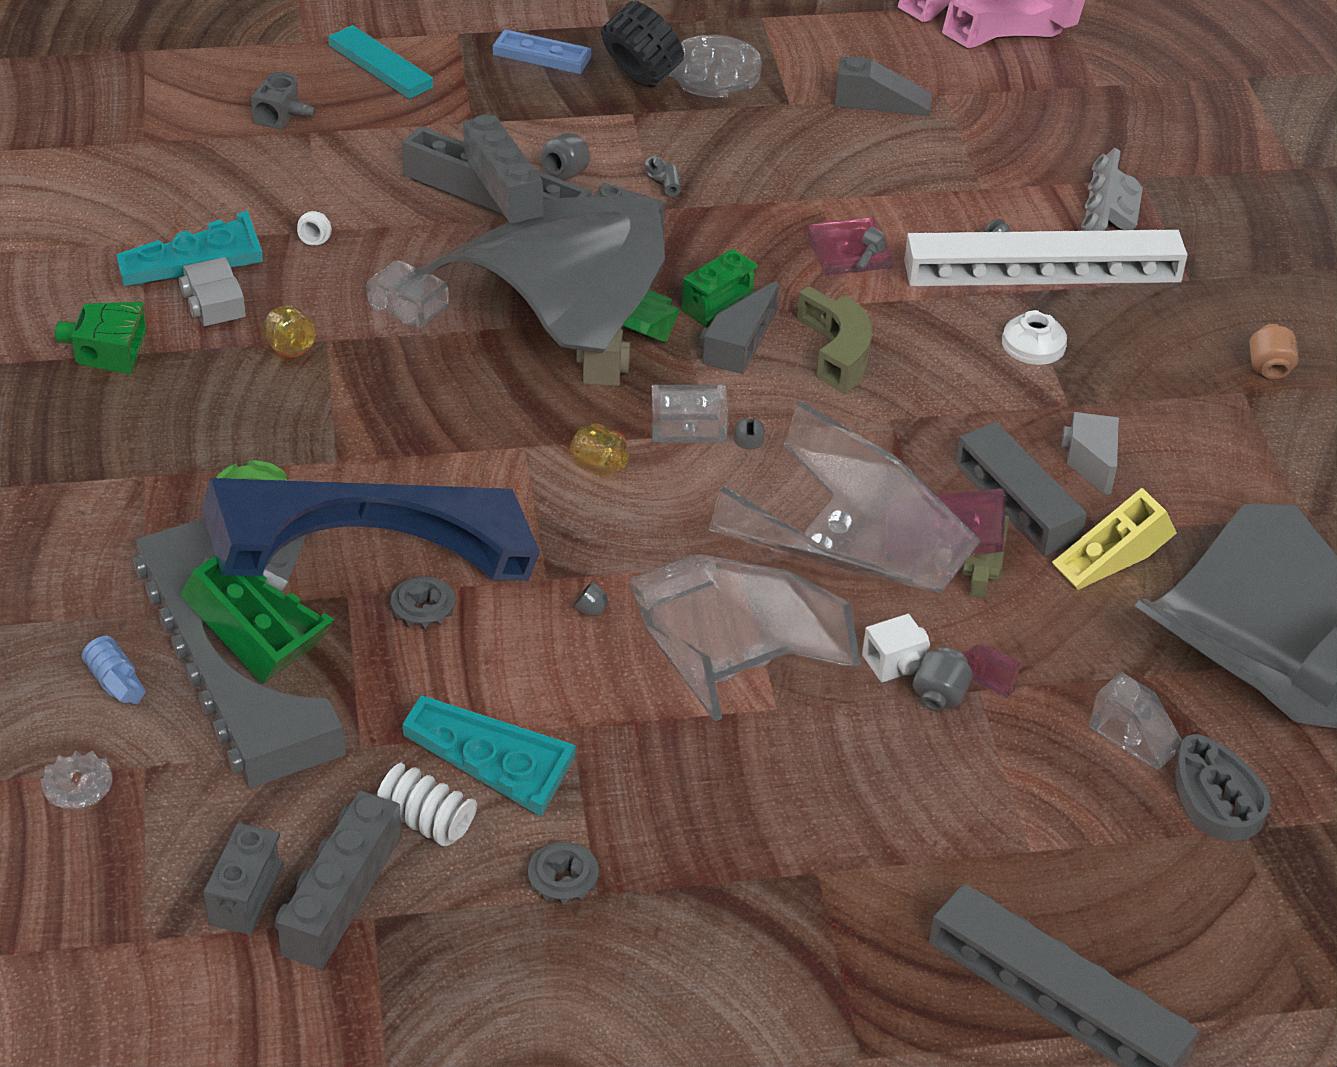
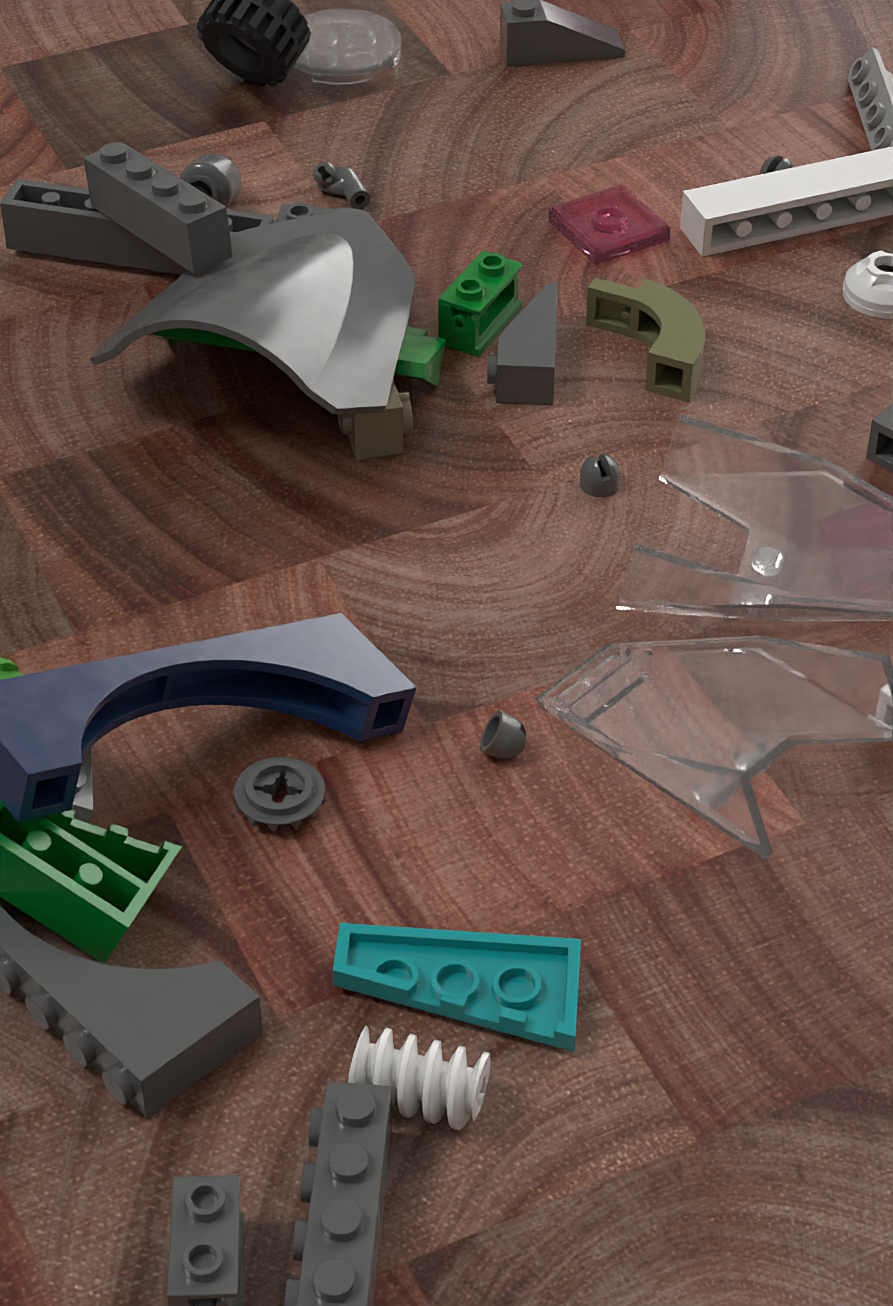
camera: 15 degrees left, 0 degrees up
clear brick [366,261,449,328] -> none
medium blue tile [493,29,591,74] -> none
dark grey gear [528,842,599,905] -> none
clear yellow head [571,423,629,478] -> none
clear brick [651,385,728,442] -> none
dark grey hand [855,227,886,271] -> none

